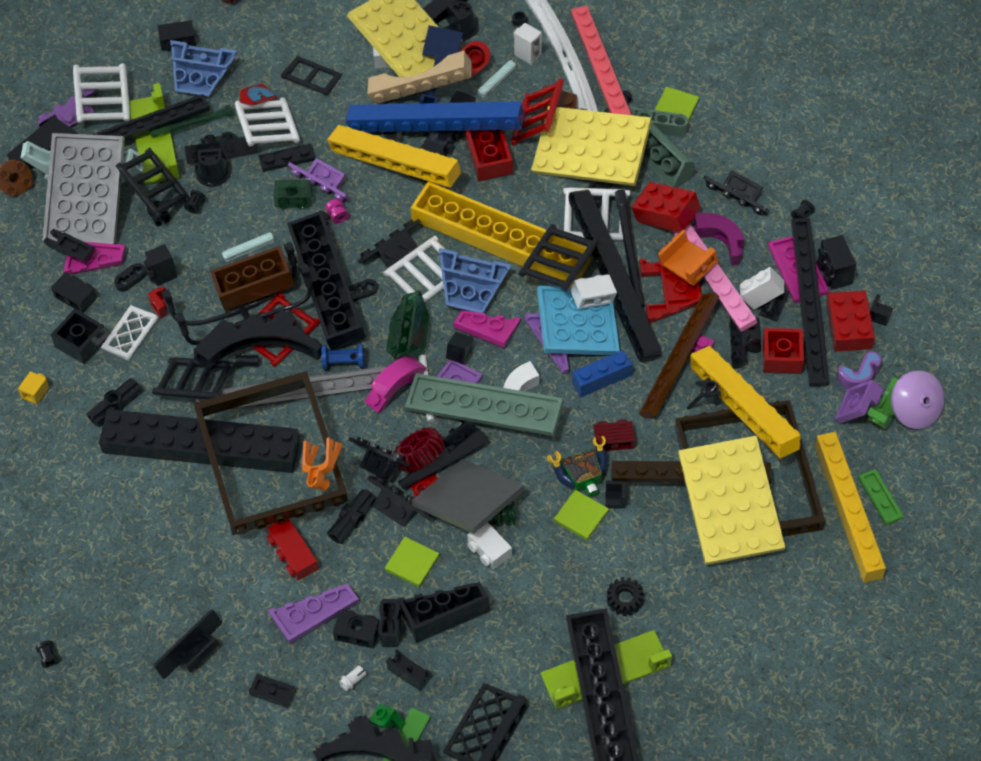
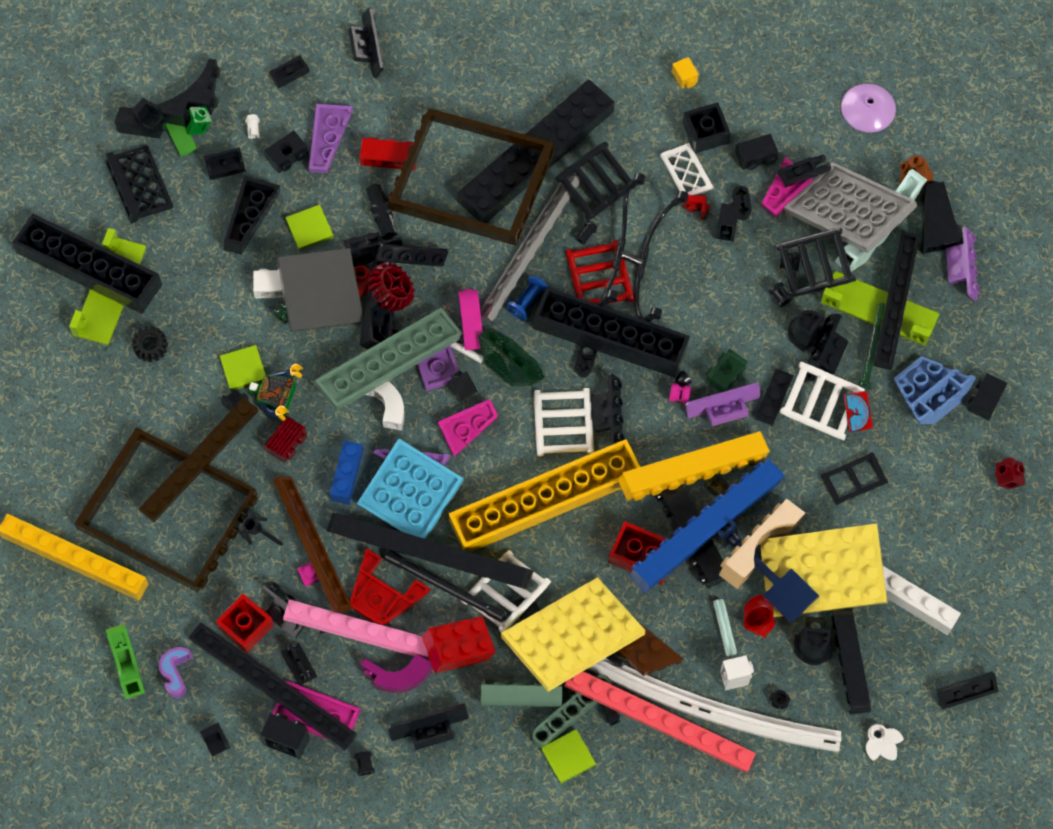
camera: 125 degrees right, 10 degrees up
white bar [73,63,130,124] -> none
black piece [86,378,142,426] -> none
black arch [194,309,322,369] -> none
reddish brown brick [210,246,295,311] -> none
light aqua axle [222,232,274,262] -> none
orange piece [302,438,343,491] -> none
black brick [378,599,401,647] -> none
medium blue wedge [439,248,511,313] -> none
red bar [511,78,564,146] -> none
black bar [518,224,599,292] -> none
white brick [571,274,617,309] -> none
orange panel [658,230,719,286] -> none
light yellow plate [678,435,785,565] -> none
yellow brick [690,346,801,459] -> none
white brick [740,267,784,310] -> none
red brick [826,290,875,352] -> none
medium lavender plate [835,380,883,423] -> none
bright green tile [858,469,904,526] -> none
lavender dish [891,371,944,429] -> none

